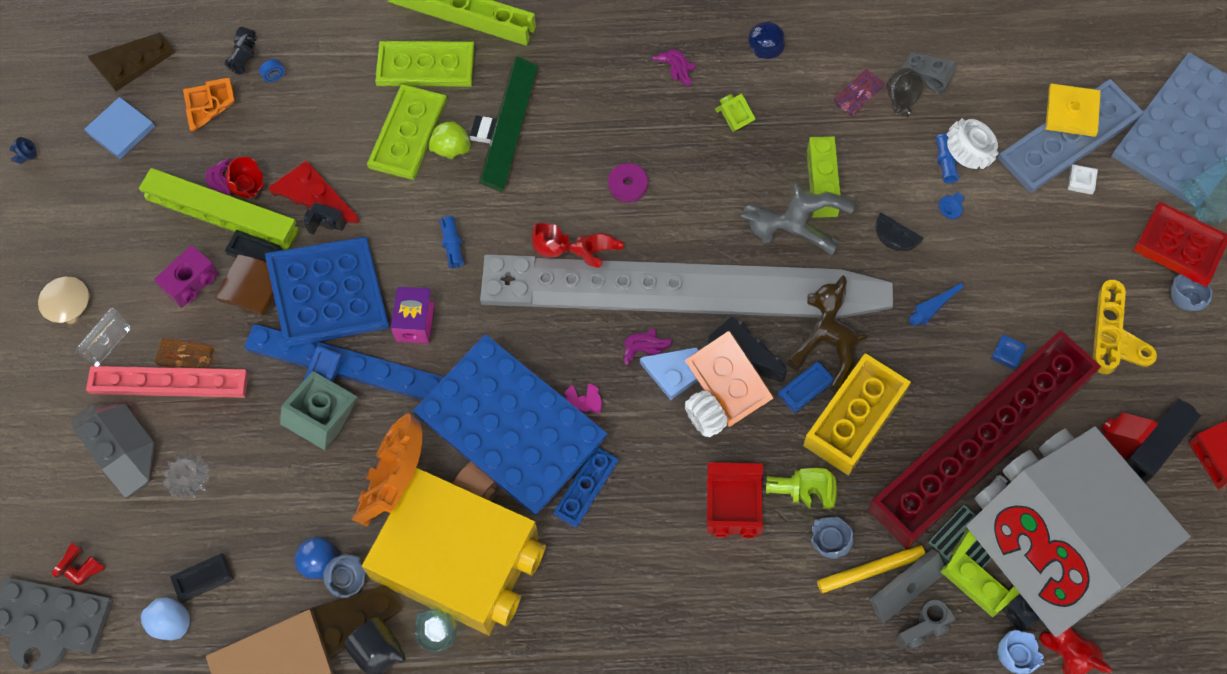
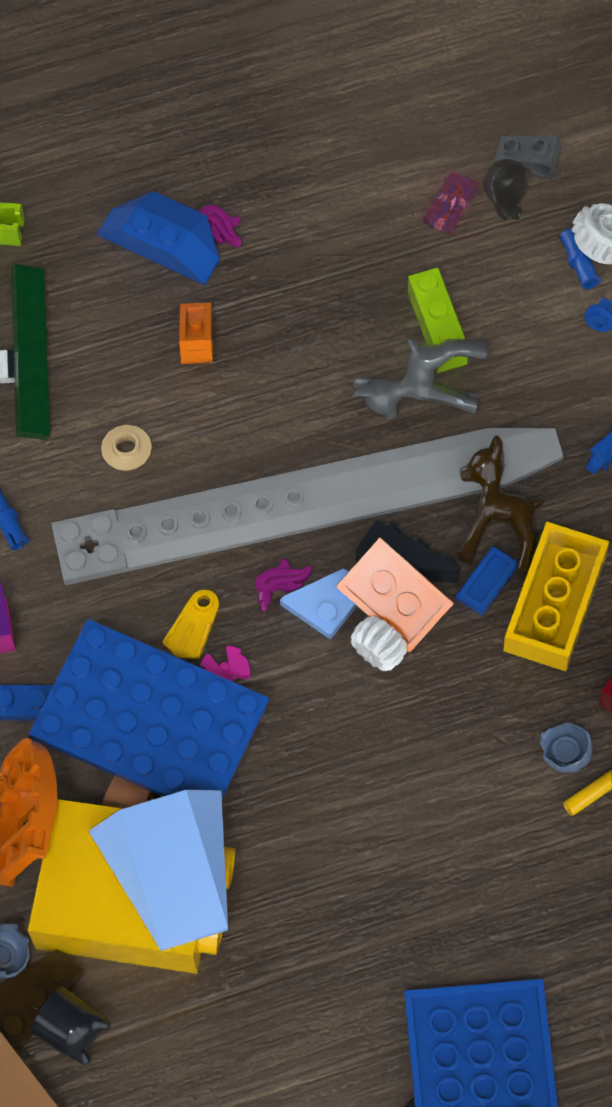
camera: 15 degrees left, 0 degrees up
clear light blue hair [415,609,457,652] -> none
red hair [532,223,570,258] -> none
blue tile [553,447,619,529] -> none
red helmet [569,233,624,268] -> none
magenta piece [608,163,648,203] -> none
red panel [707,462,763,538] -> none
lime bracket [715,93,755,132] -> none
clear blue hair [748,21,785,59] -> none
lime piece [766,468,837,509] -> none
black tile [876,212,924,251] -> none
none -> light blue wedge [89,790,228,951]
none -> blue wedge [97,191,220,286]
none -> tan piece [101,425,152,471]
none -> yellow piece [162,590,219,660]
none -> orange plate [179,302,213,364]

